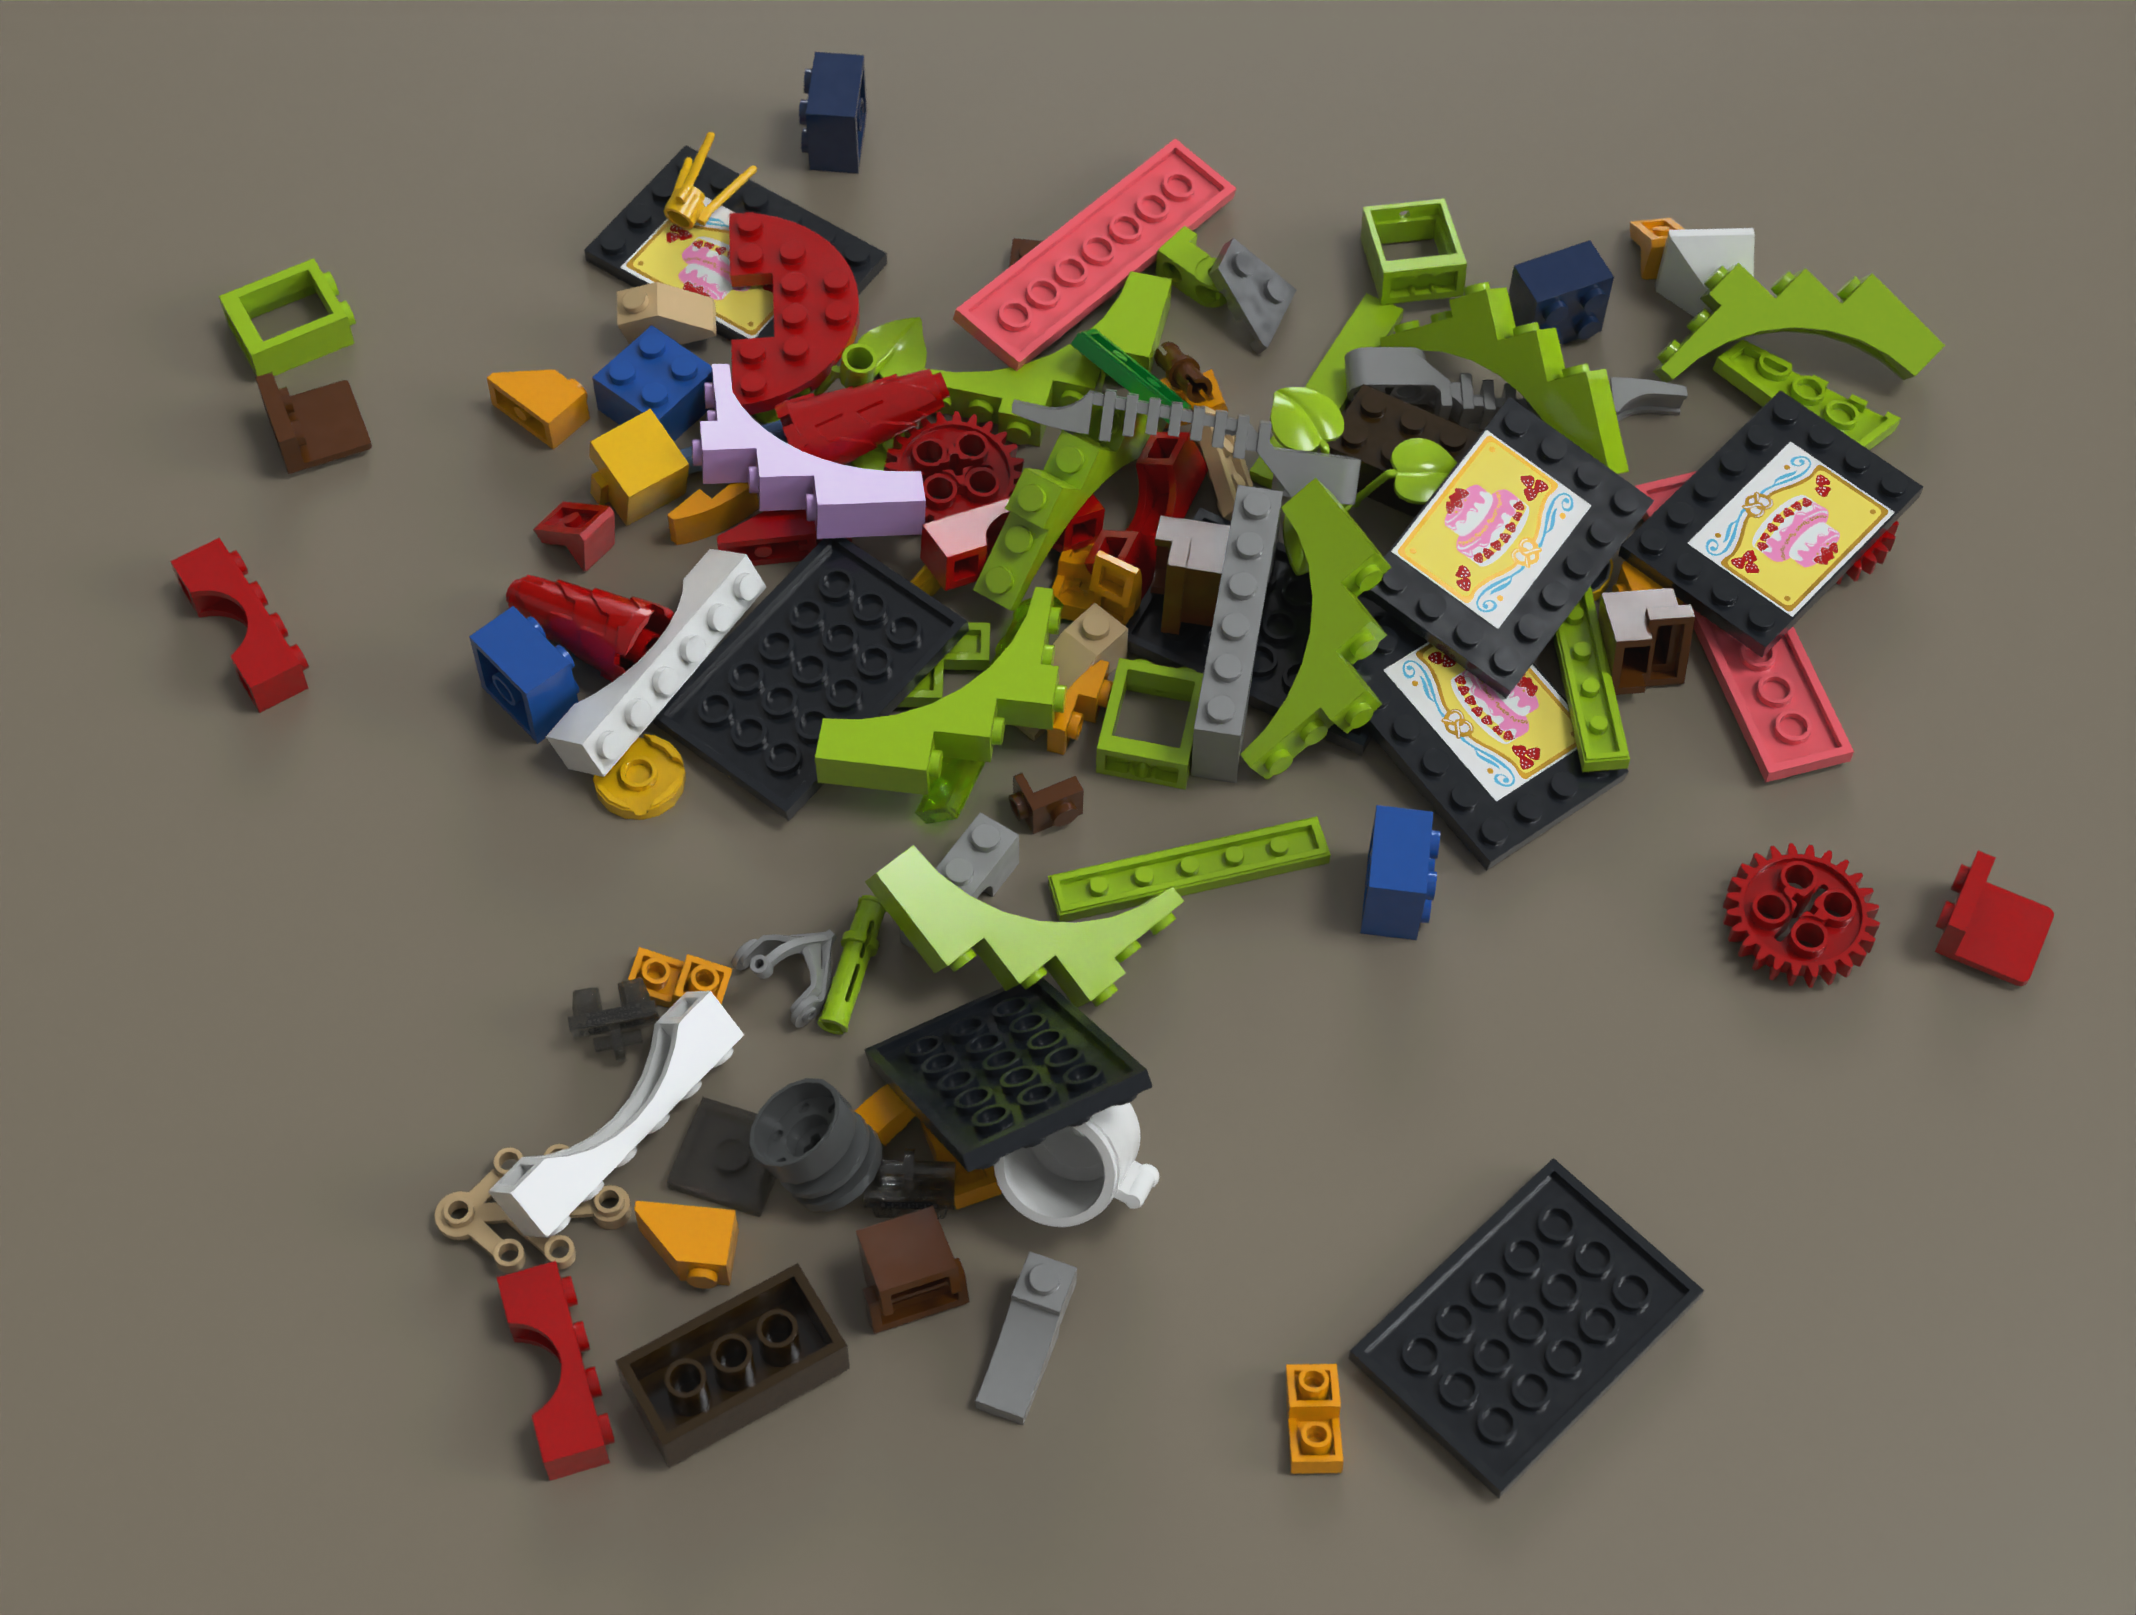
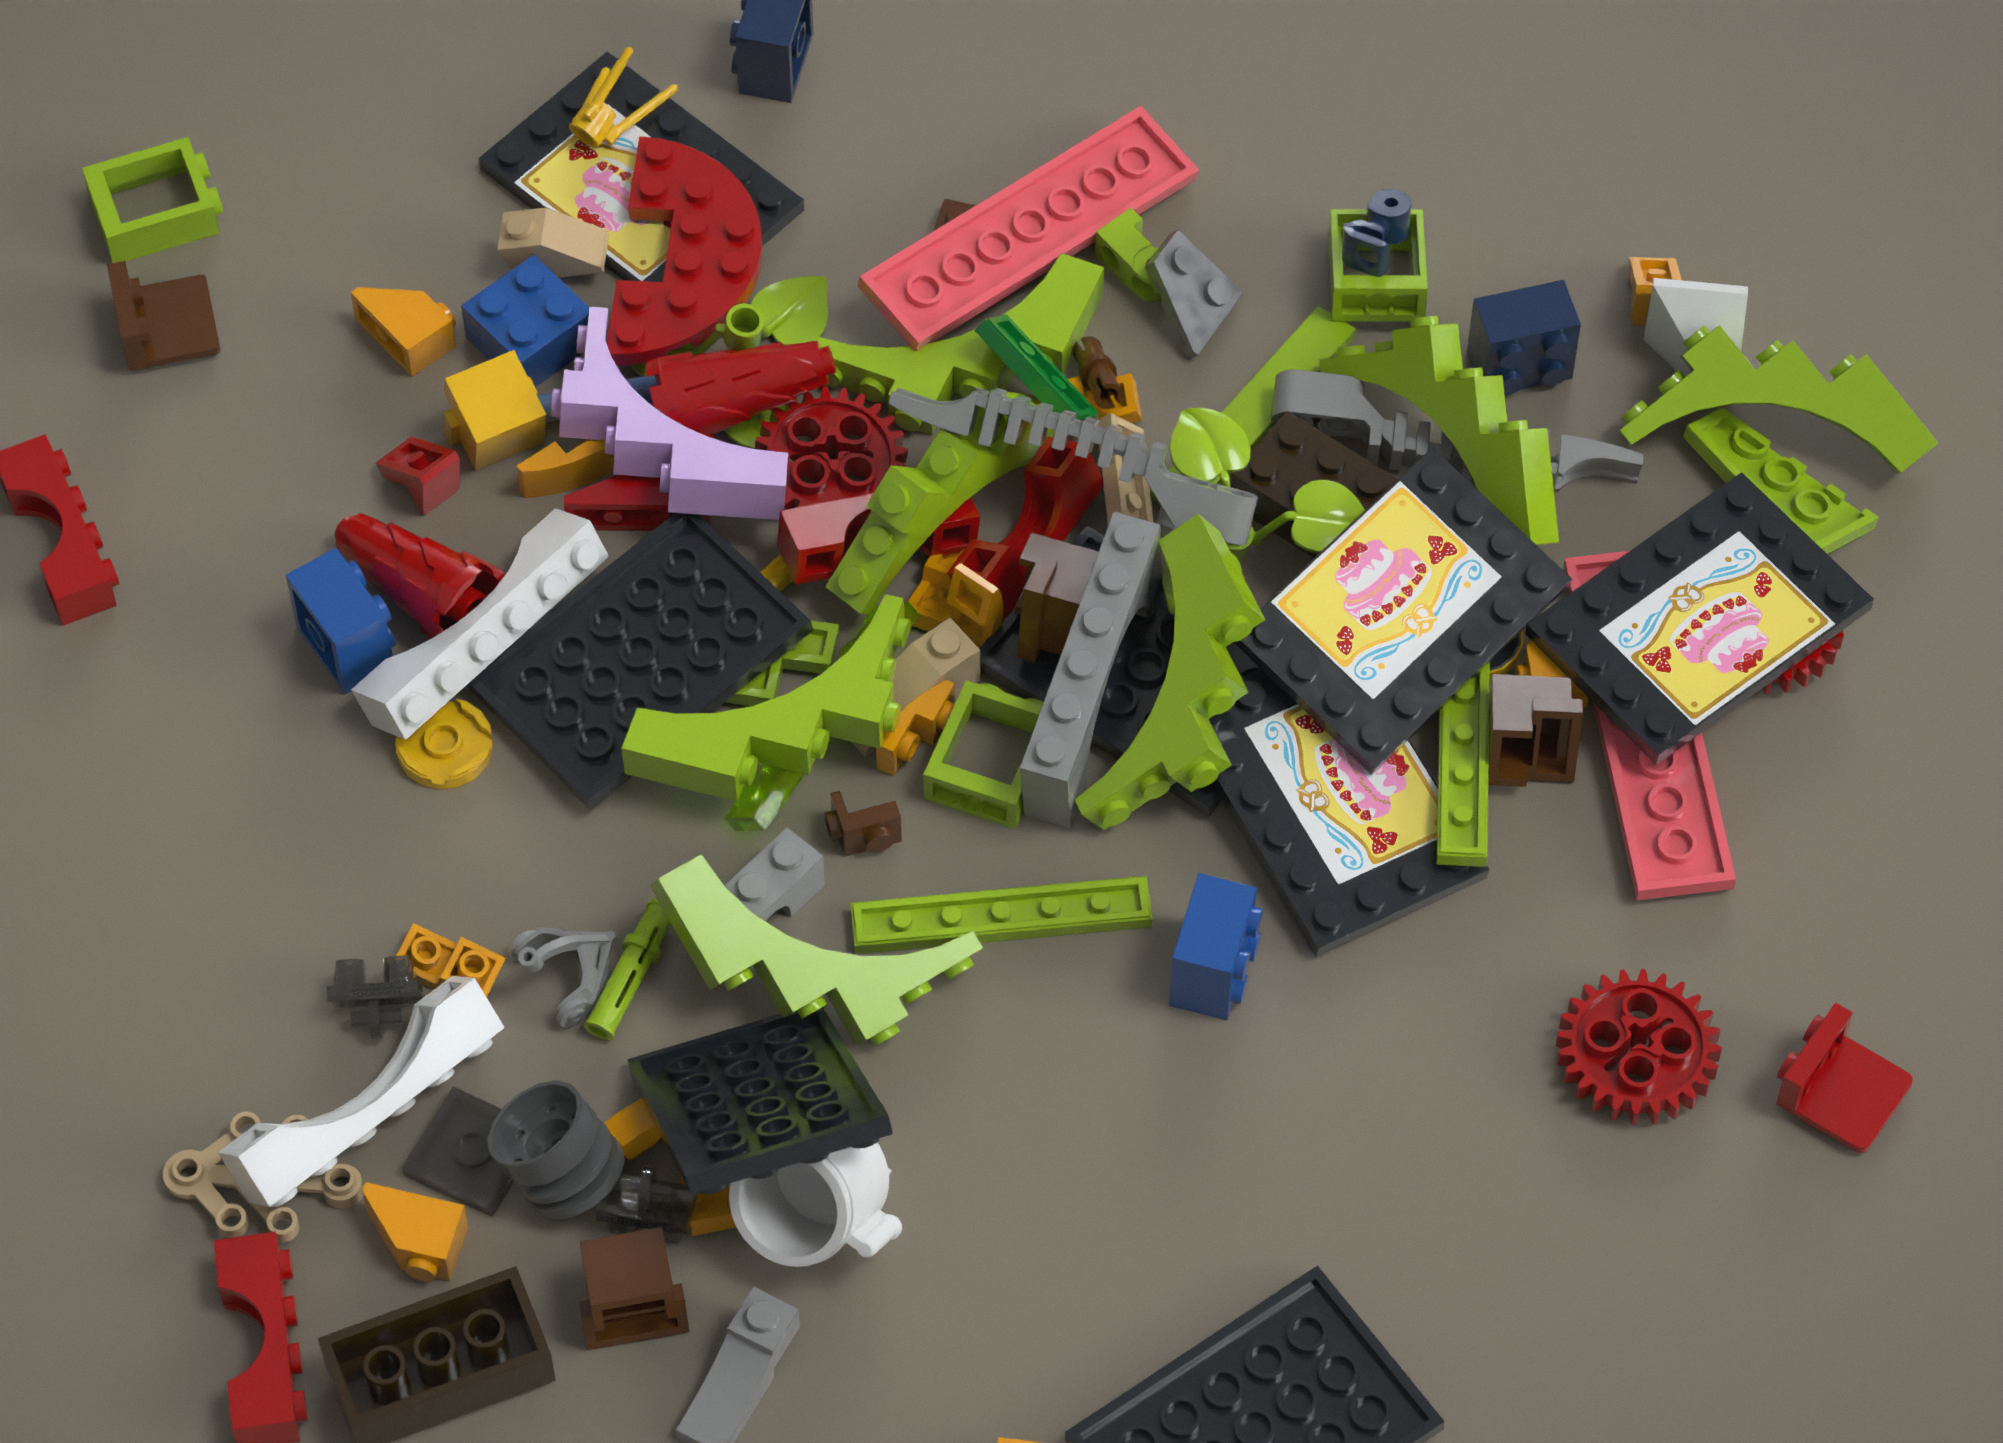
camera: 10 degrees right, 0 degrees up
none -> dark blue leg [1342,189,1412,277]

